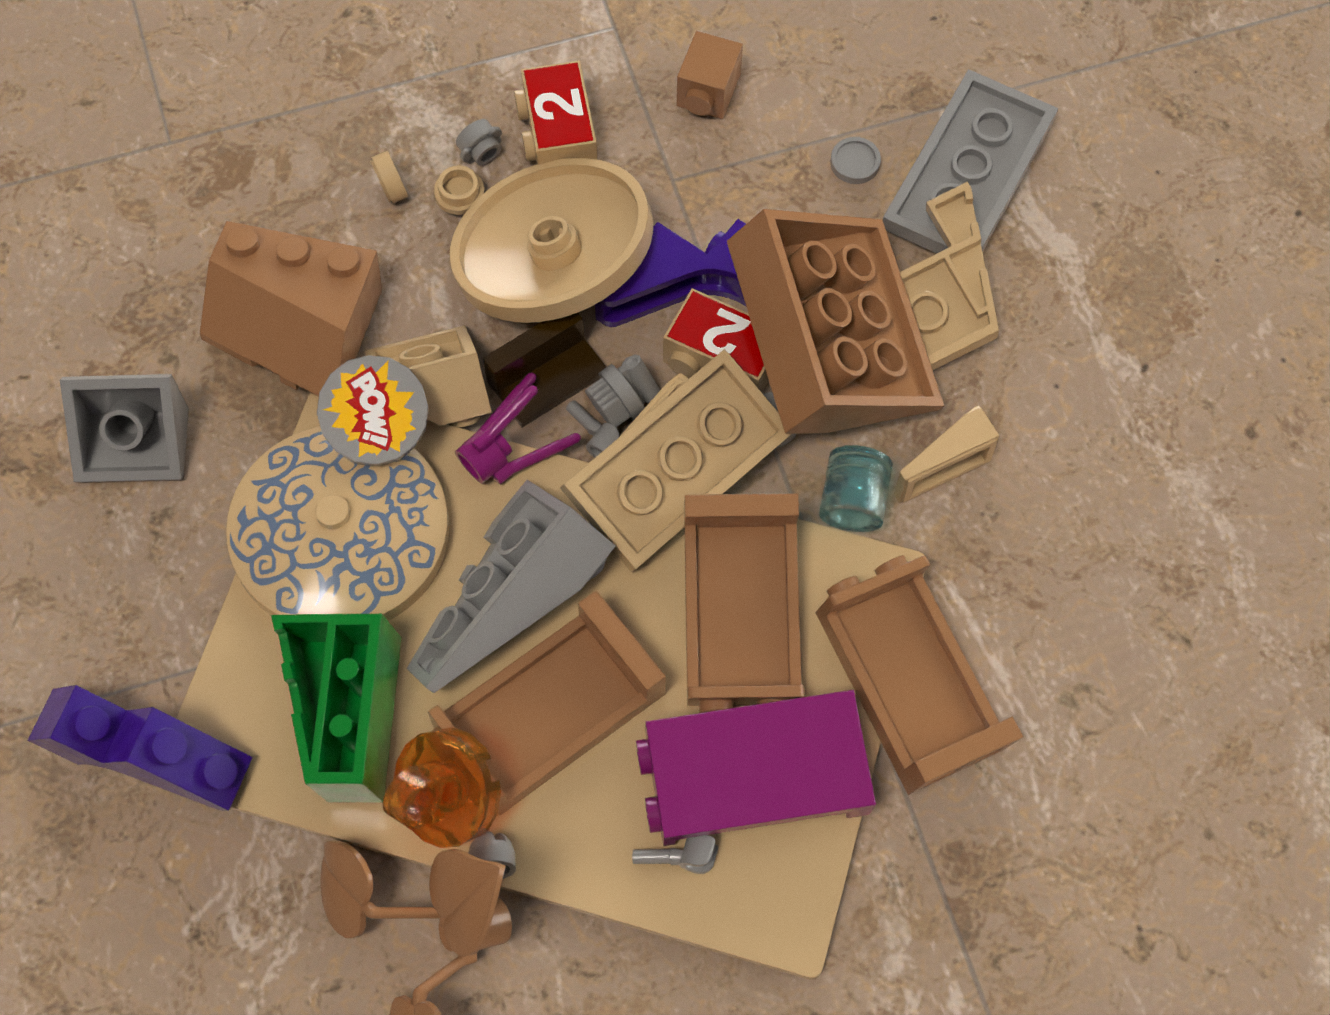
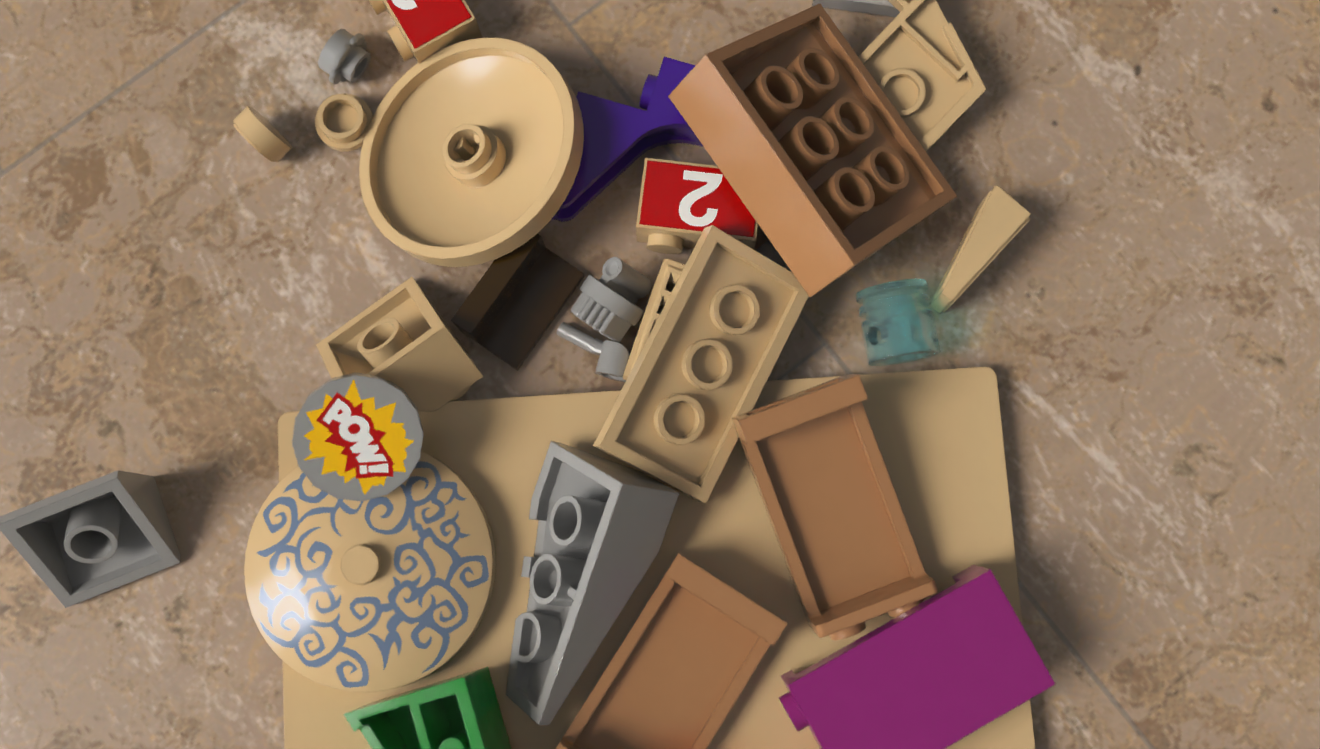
camera: 15 degrees left, 15 degrees up
medium nougat wedge [200,221,382,397] -> none
magenta plant [455,373,581,485] -> none
medium nougat panel [815,555,1023,795] -> none

